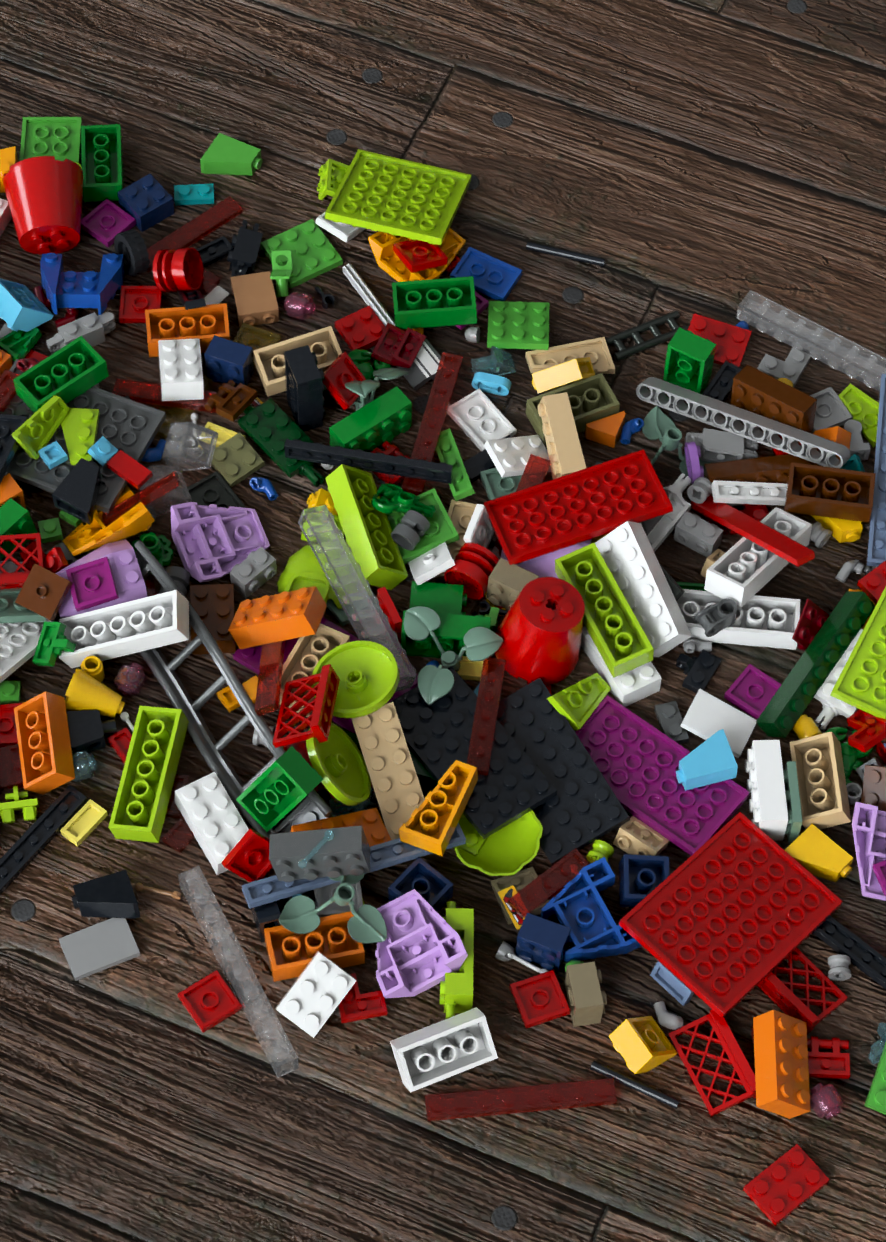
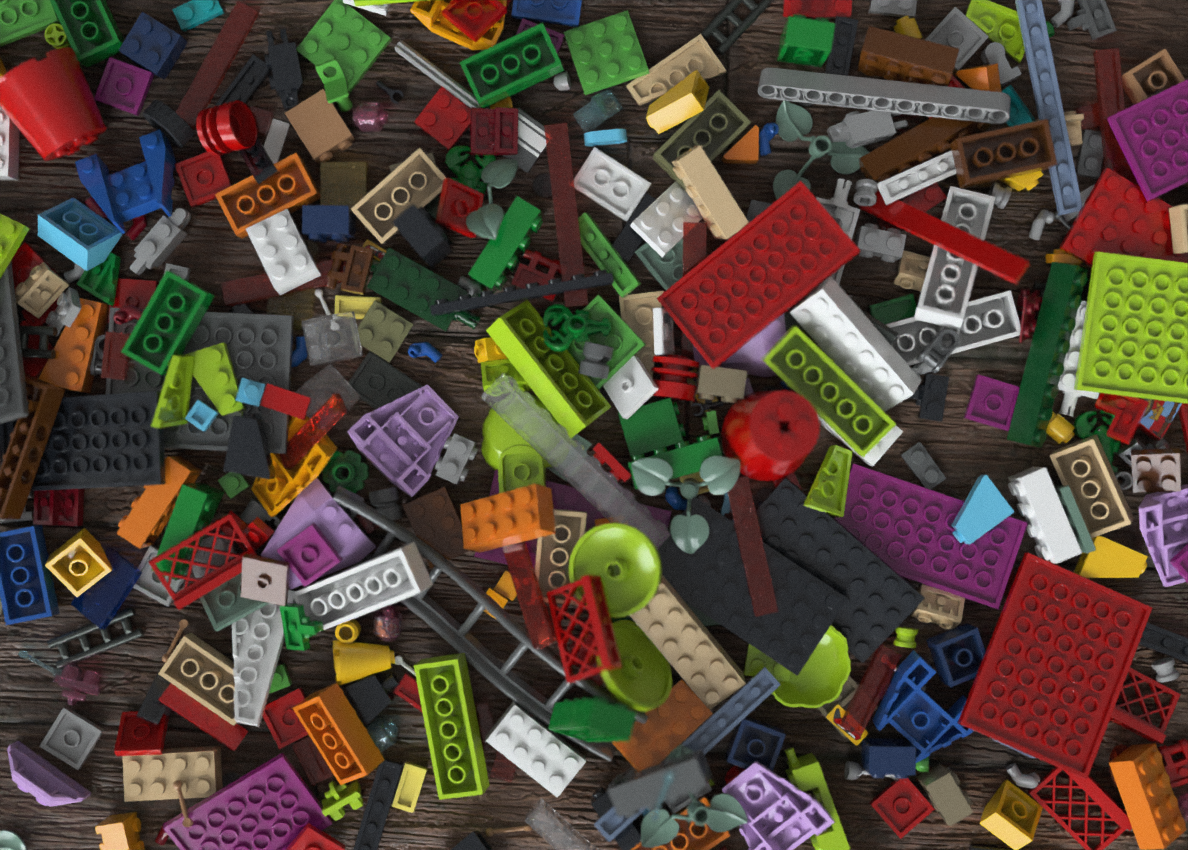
camera: 15 degrees left, 30 degrees up
red plate [221,828,272,882] -> none
light orange wedge [399,760,478,857] -> none
white tile [680,689,757,758] -> none
medium lavender plate [684,442,704,484] -> none

